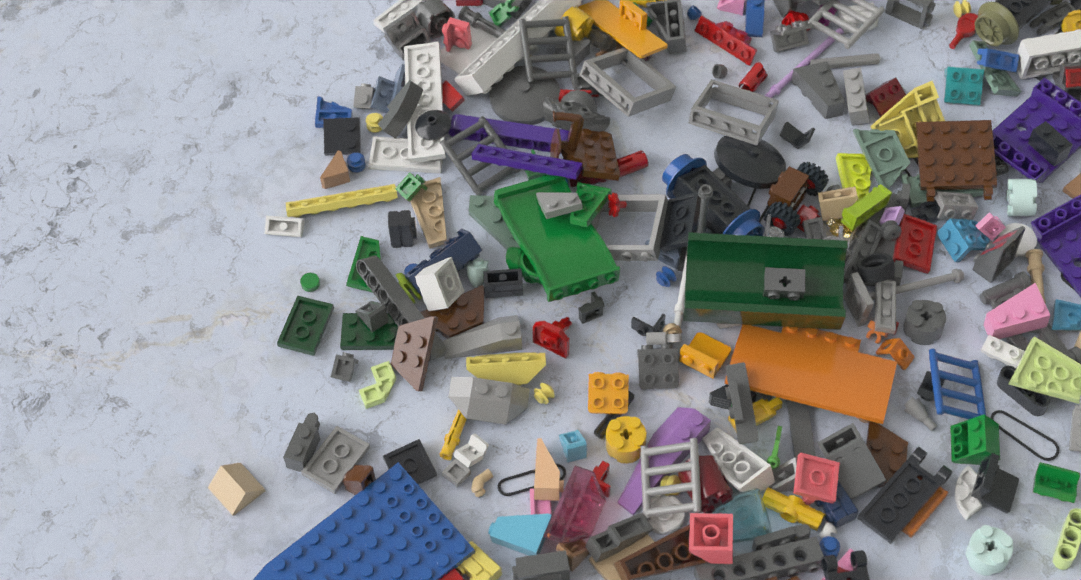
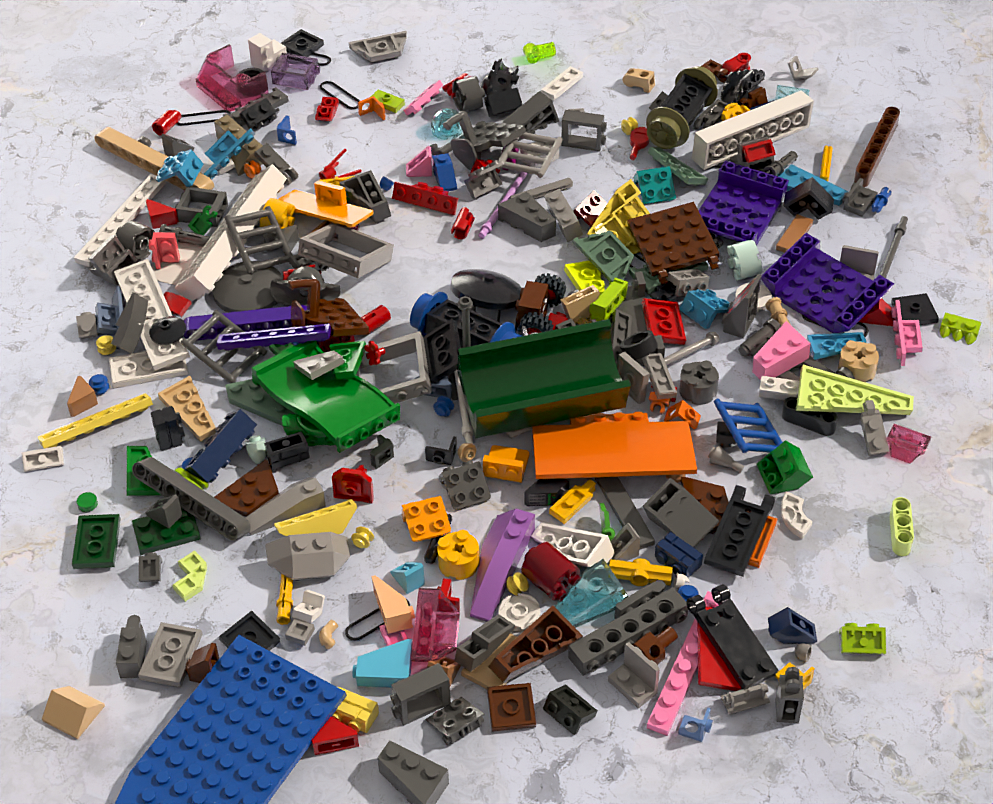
camera: 20 degrees left, 10 degrees down
blue wing [315,96,353,128] -> none
black plate [323,117,361,156] -> none
wing [391,316,438,391] -> none
bracket [395,172,428,202] -> none
white slope [415,257,464,311] -> none
clear smoke arm [588,29,617,52] -> none
light grey bar [640,438,701,520] -> none
light grey bar [646,332,682,345] -> none
light grey window [688,79,779,145] -> none
coral slope [689,513,733,564] -> none
dark grey hinge [712,64,728,78] -> none
dark grey bracket [725,362,759,444] -> none
dark grey brick [763,268,805,300] -> none
black bracket [780,122,815,149] -> none
coral bracket [793,453,840,505] -> none
lavender plate [880,206,905,225] -> none
dark grey wheel [880,220,902,241] -> none
light aqua brick [965,525,1013,576] -> none
black bracket [971,453,1019,514] -> none
bright pink bracket [976,213,1006,240] -> none
blue hinge [977,48,1019,72] -> none
black piece [991,410,1059,461] -> none
black brick [1028,121,1073,167] -> none
green bracket [1033,462,1080,503] -> none

